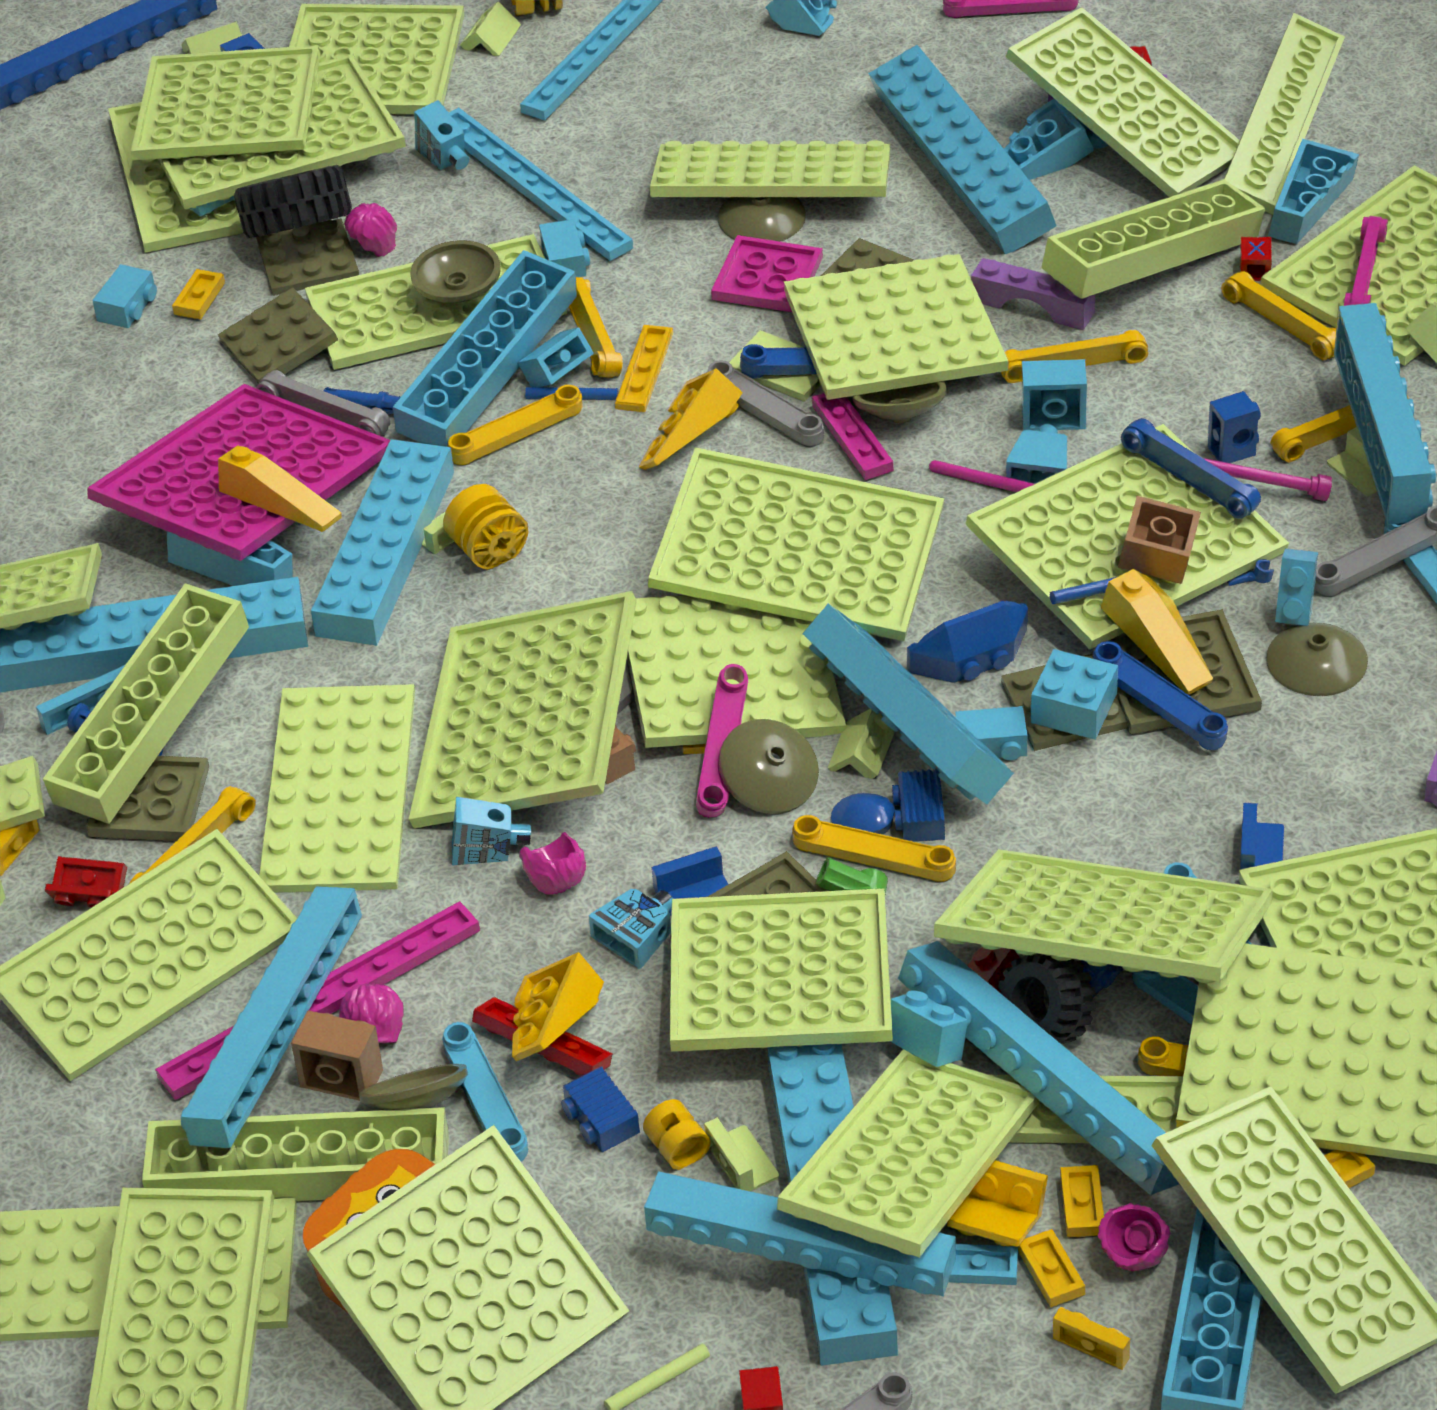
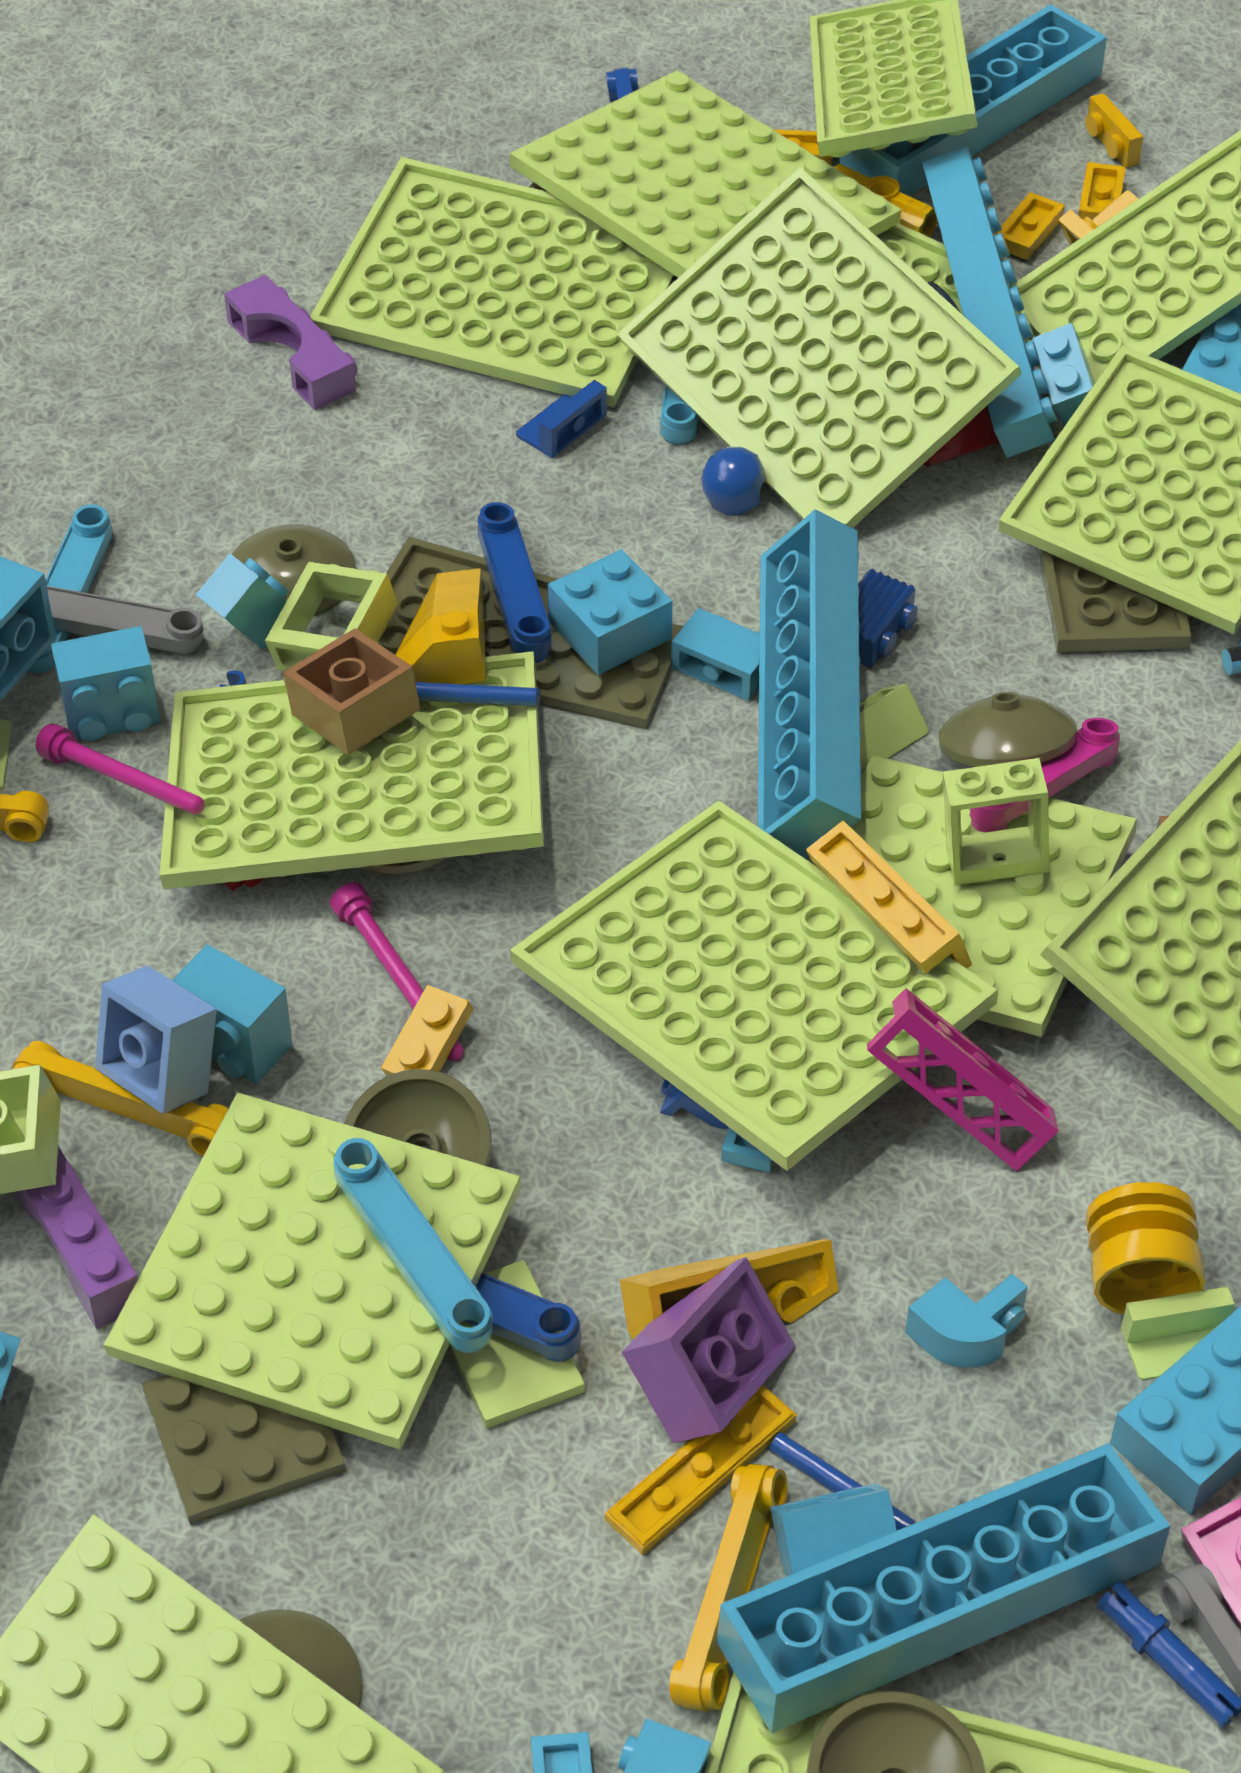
camera: 150 degrees left, 5 degrees up
yellow piece [447,385,583,465] -> none
blue panel [651,846,728,916] -> none
light grey piece [707,360,824,447] -> none
dark pink plate [711,235,823,312] -> none
yellow piece [792,815,956,882] -> none
dark pink plate [812,393,894,480] -> none
bright green piece [816,857,888,895] -> none
blue hat [831,793,895,835] -> none
blue wedge [907,601,1028,683] -> none
medium azure torso [1006,424,1067,484] -> none
dark pink hair [1098,1203,1171,1271] -> none
piece [1121,418,1261,519] -> none
blue brick [1207,391,1261,463] -> none
none -> medium azure brick [51,626,161,741]
none -> light blue brick [95,965,217,1114]
none -> yellowish green window [265,562,399,671]
none -> medium azure piece [334,1138,493,1353]
none -> yellow plate [381,985,474,1075]
none -> medium lavender slope [622,1257,795,1443]
none -> blue hair [701,447,767,515]
none -> yellow fence [806,821,972,974]
none -> dark pink fence [867,988,1059,1171]
none -> medium azure brick [905,1273,1028,1368]
none -> yellowish green window [943,758,1049,885]

